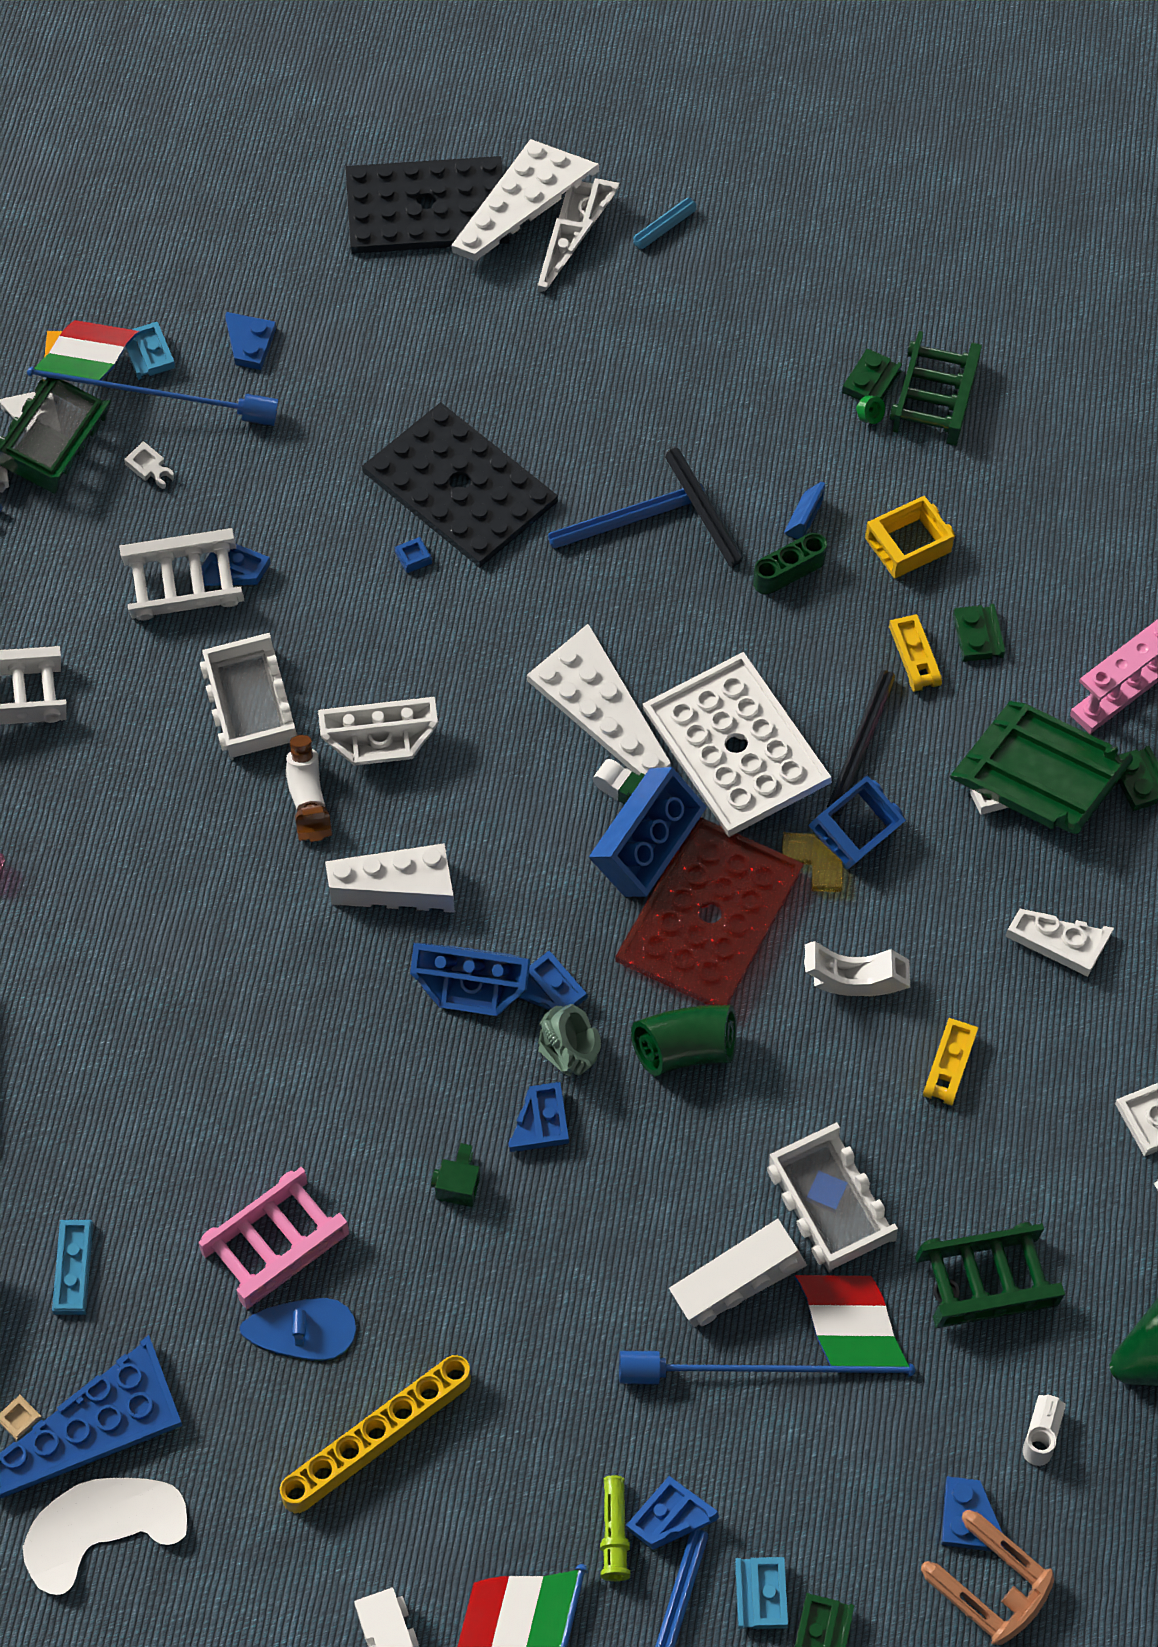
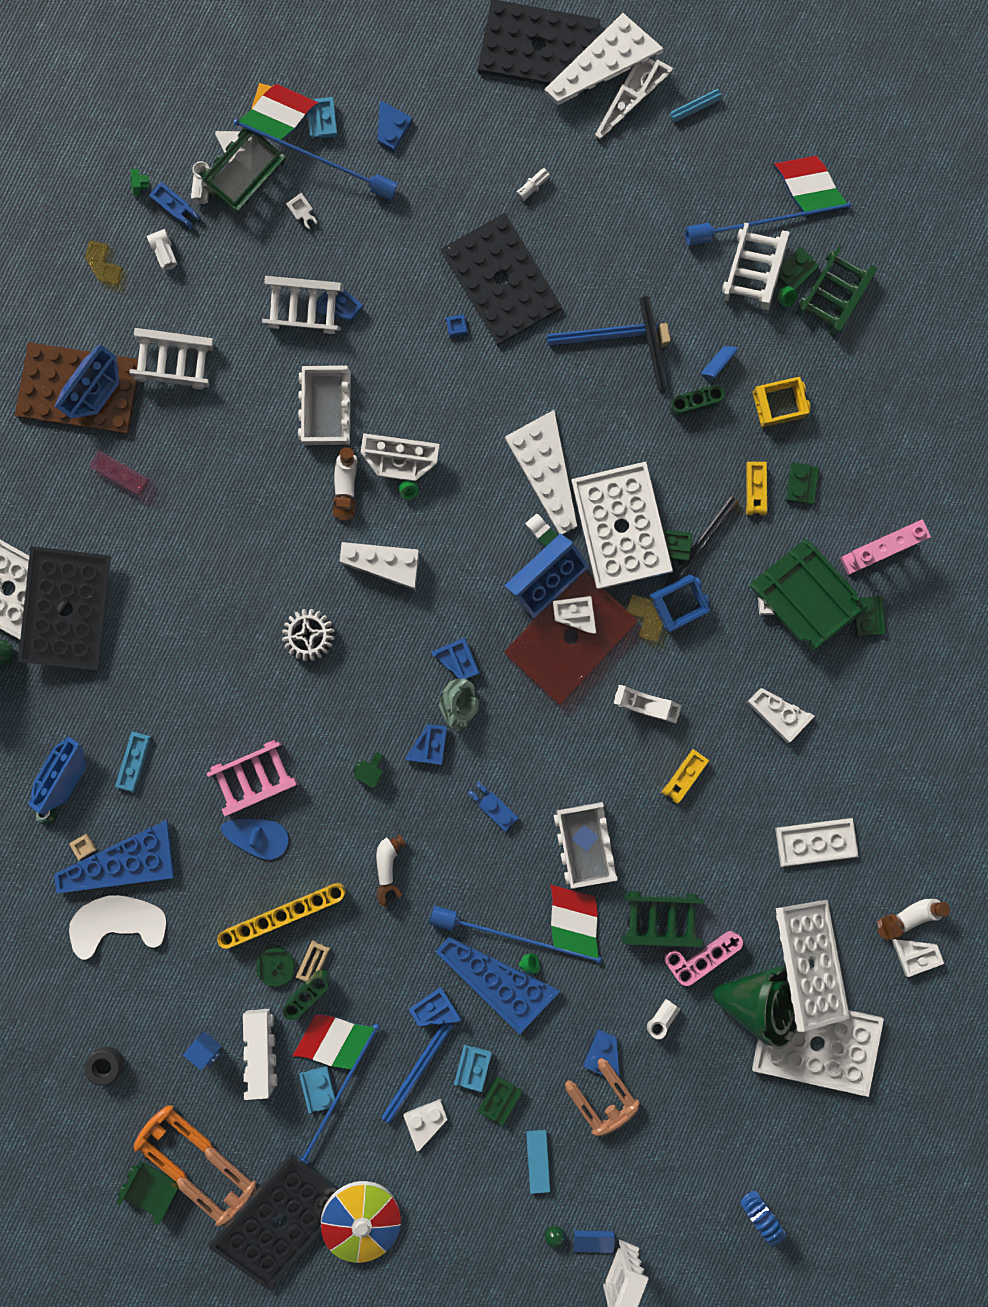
camera: 10 degrees right, 25 degrees up
blue wedge [410,943,530,1016] -> none
lime pin [600,1475,630,1581] -> none
dark green brick [631,1005,737,1076] -> none
white wedge [669,1219,807,1327] -> none
none -> dark green tile [256,947,296,987]
none -> white gear [282,609,334,661]
none -> dark green beam [283,970,331,1020]
none -> tan tile [296,940,330,981]
none -> white piece [376,835,406,908]
none -> green tile [399,480,419,499]
none -> blue wing [435,937,560,1034]
none -> blue hinge [468,781,519,832]
none -> white axle [516,168,550,201]
none -> green tile [519,953,540,974]
none -> white wing [552,596,596,634]
none -> tan tile [658,323,670,348]
none -> dark green plate [662,529,693,561]
none -> bright pink beam [664,931,743,986]
none -> flag [685,156,851,246]
none -> white fence [722,223,789,310]

